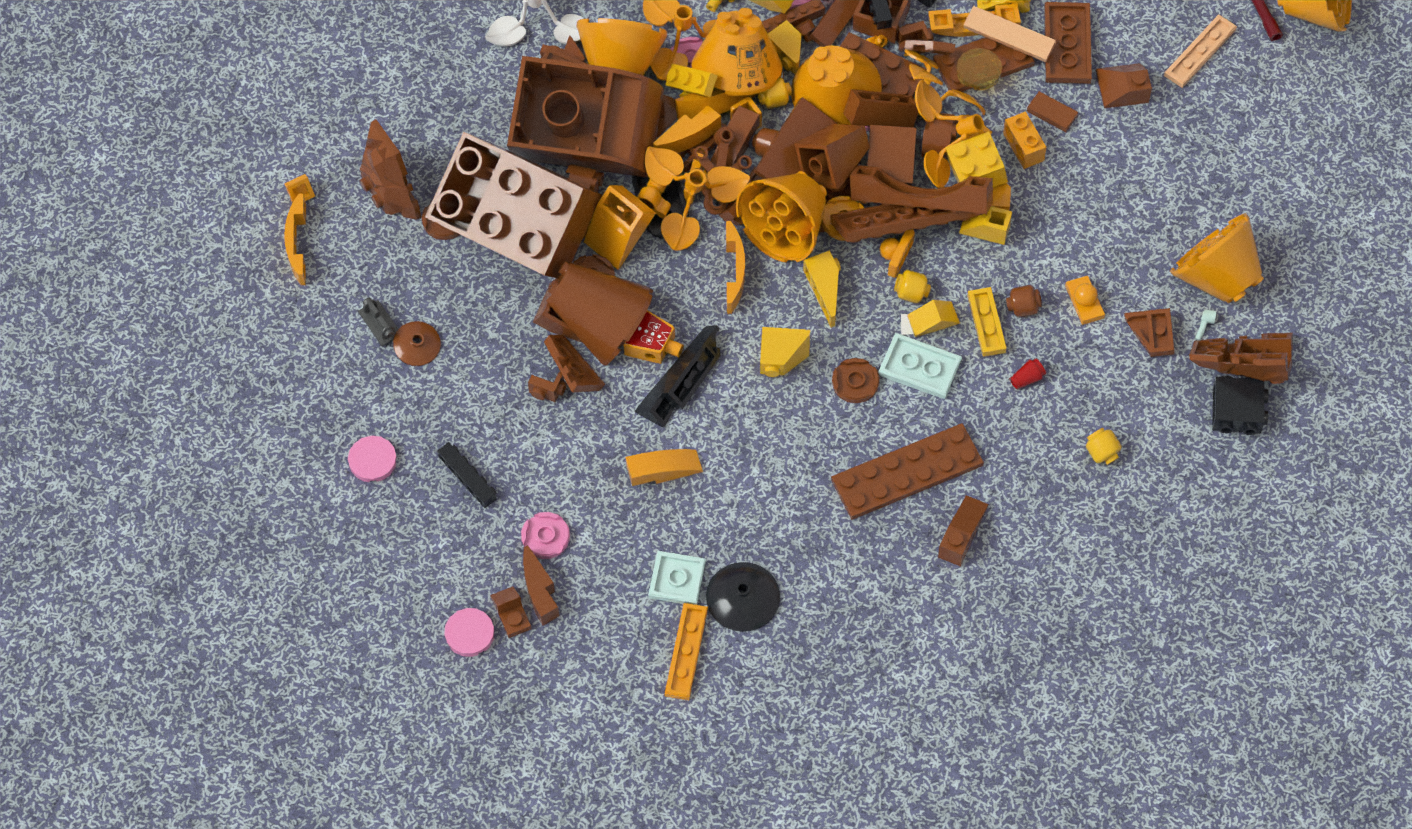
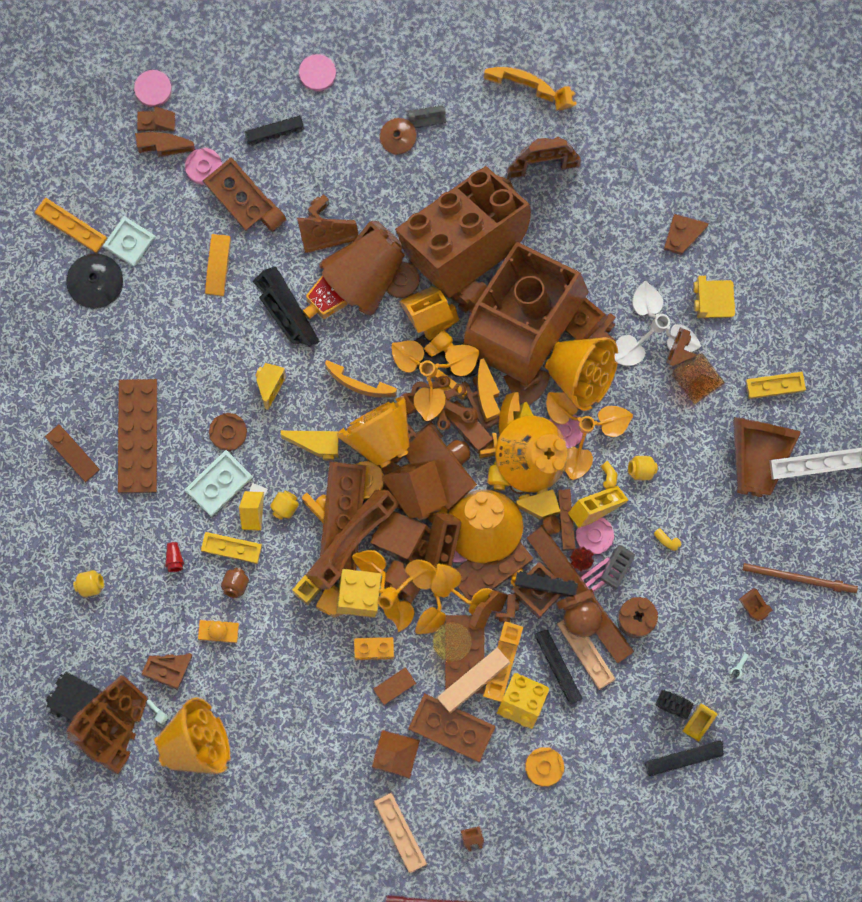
camera: 105 degrees right, 15 degrees up
yellow plate [665,64,718,97] -> none
none -> dark orange hinge [203,157,287,232]
none -> dark orange wing [664,213,709,255]

